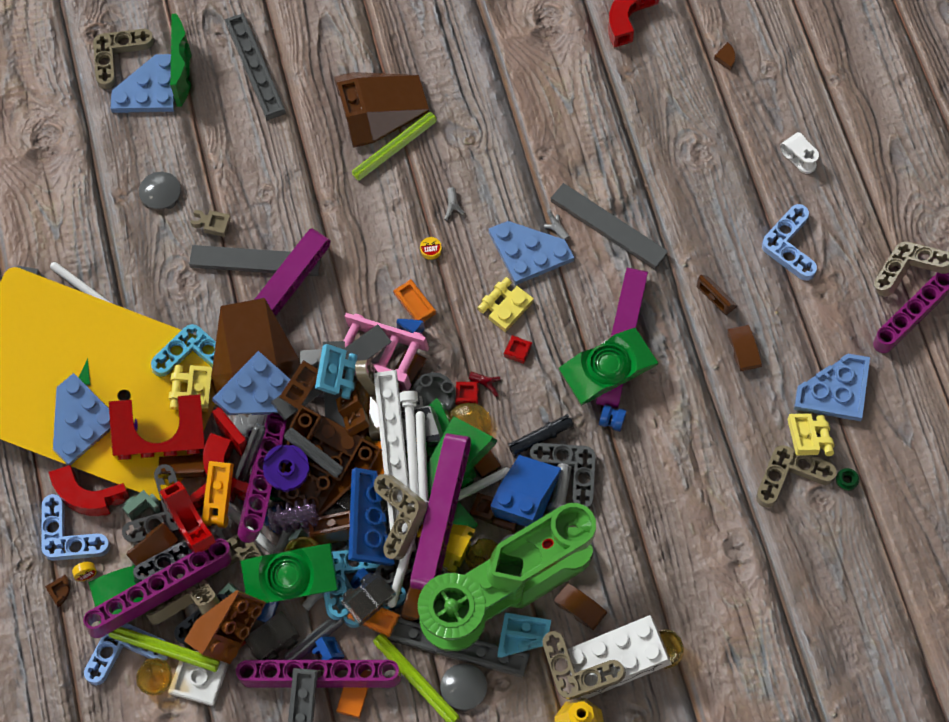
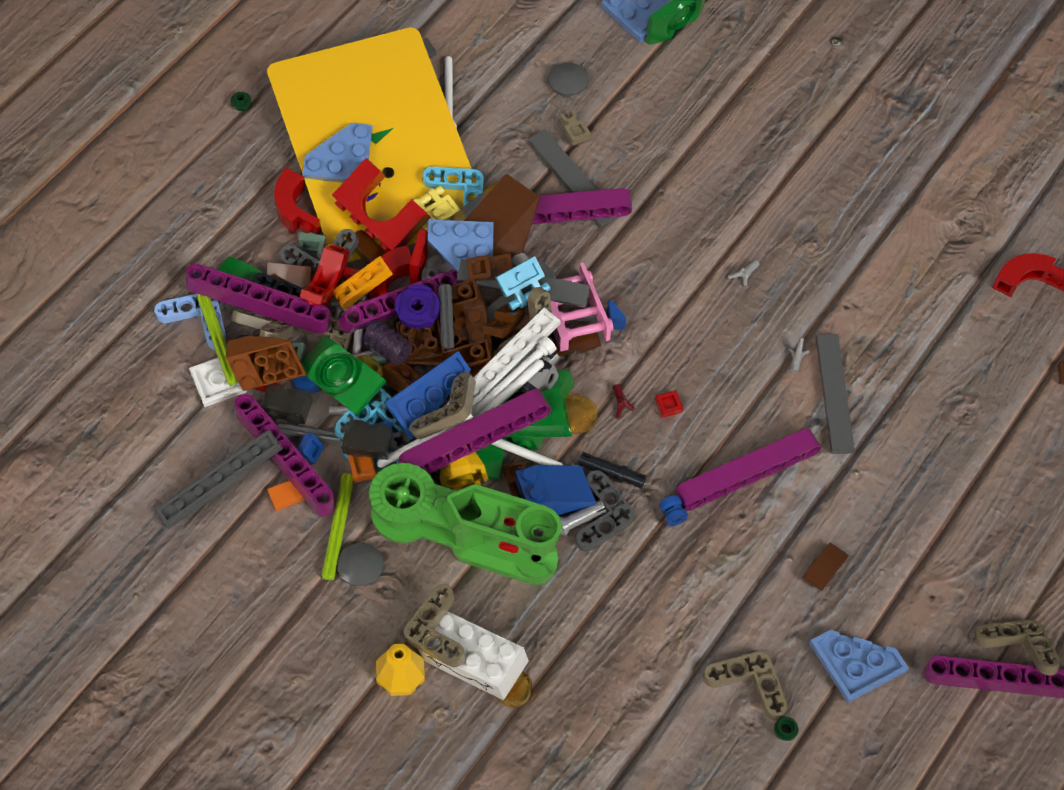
camera: 45 degrees right, 5 degrees down
light blue beam [41,494,110,561] -> none
reddish brown tile [45,574,70,607] -> none
yellow tile [72,561,97,581] -> none
clear yellow hair [136,658,173,696] -> none
dark grey tile [224,13,286,121] -> none
dark grey axle [235,424,266,482] -> none
reddish brown wedge [334,72,429,148] -> none
lime axle [352,112,437,181] -> none
dark grey tile [388,618,530,678] -> none
orange tile [393,279,436,322] -> none
dark grey dish [412,372,456,411] -> none
tile [420,237,442,260] -> none
red tile [456,382,478,405] -> none
reddish brown tile [474,450,501,479] -> none
light yellow plate [477,277,534,332] -> none
medium blue plate [488,221,574,285] -> none
medium azure wing [497,613,551,657] -> none
reddish brown slope [553,583,607,631] -> none
green slope [559,328,659,406] -> none
reddish brown slope [697,275,737,316] -> none
light blue beam [762,204,817,281] -> none
white piece [780,132,819,174] -> none
light yellow plate [787,414,834,456] -> none

